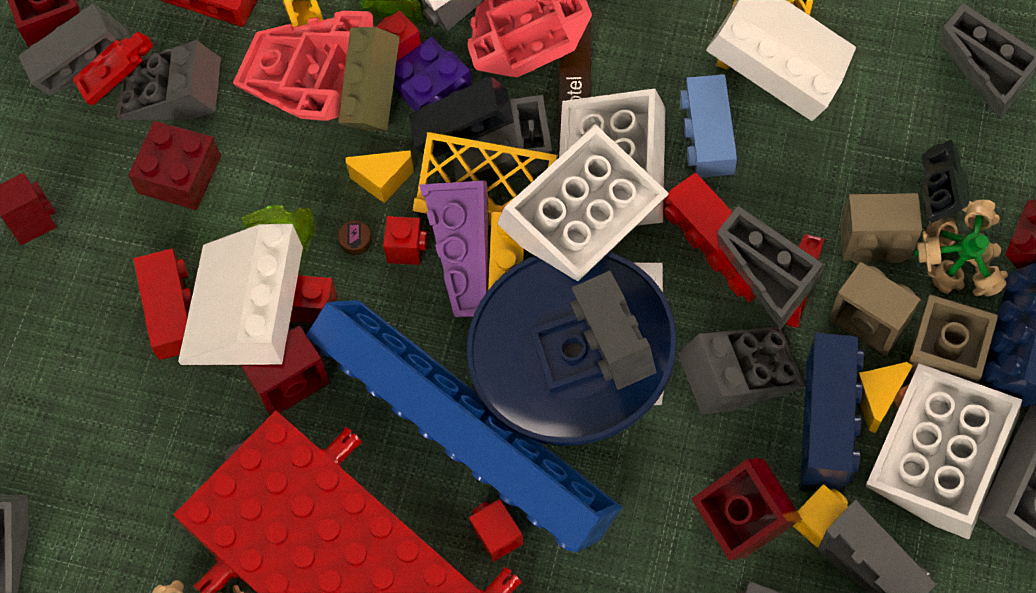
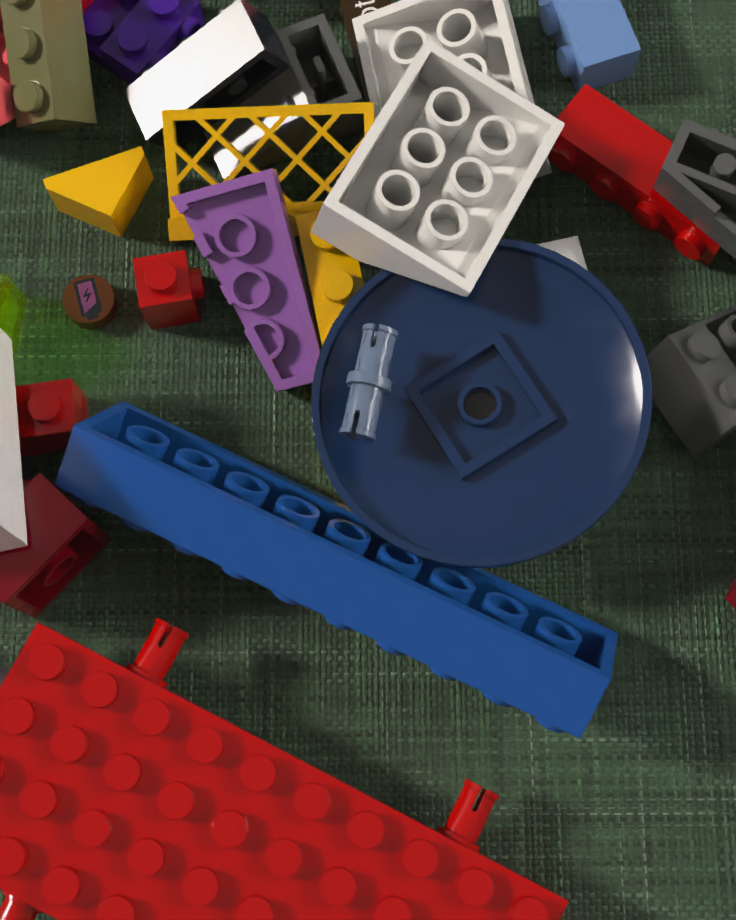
camera: 15 degrees left, 10 degrees up
red brick [469,499,524,563] -> none
dark grey wedge [570,271,657,390] -> none
none -> sand blue pin [339,323,398,443]

